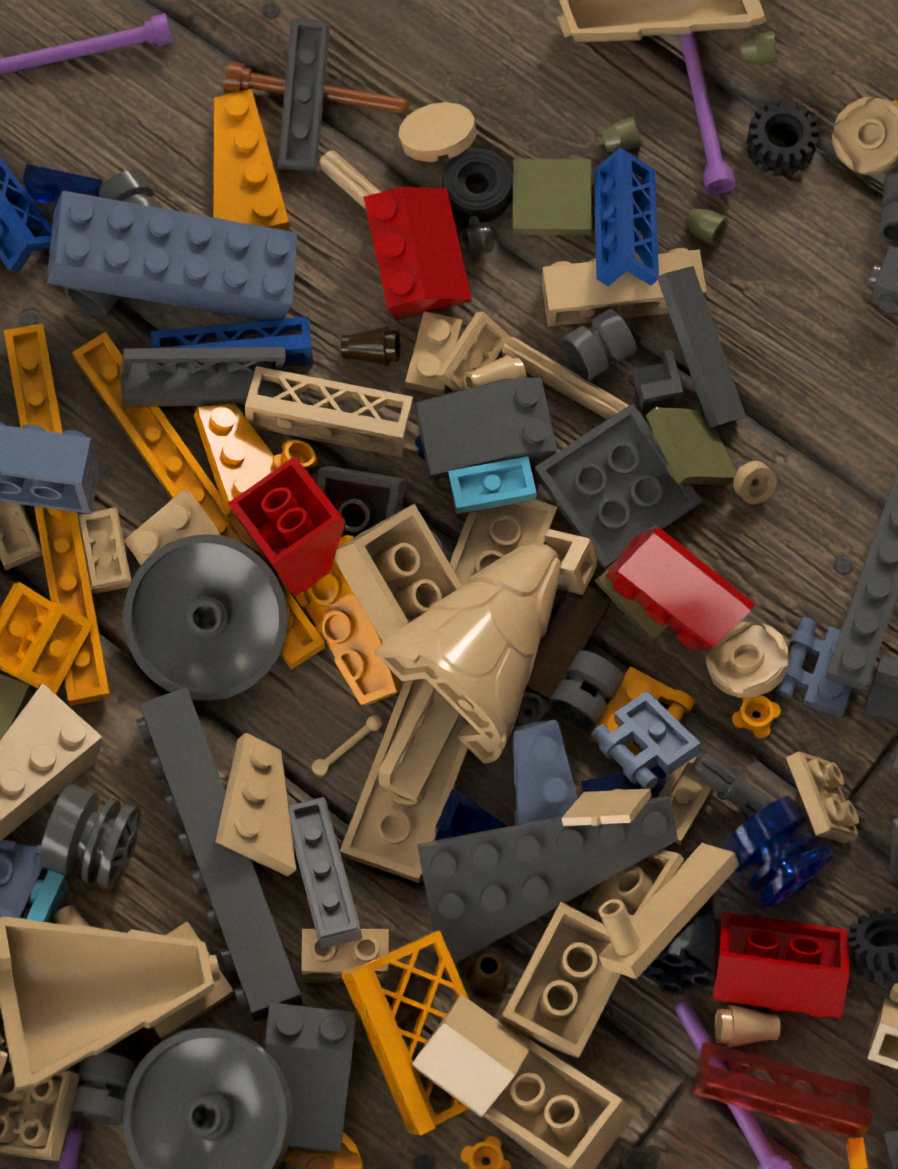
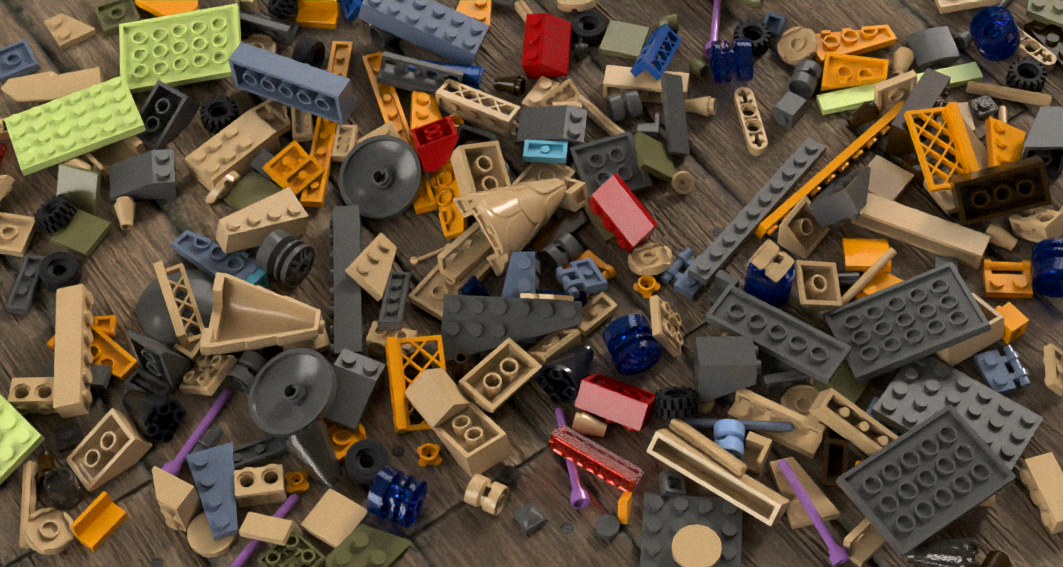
camera: 20 degrees right, 15 degrees down
tan piece [599,843,739,979] -> none
dark grey axle [690,754,769,819] -> none
none -> tan cone [685,96,717,117]
none -> clear blue wheel [710,37,754,84]
none -> tan beam [734,87,768,156]
none -> sand blue slope [763,11,788,37]

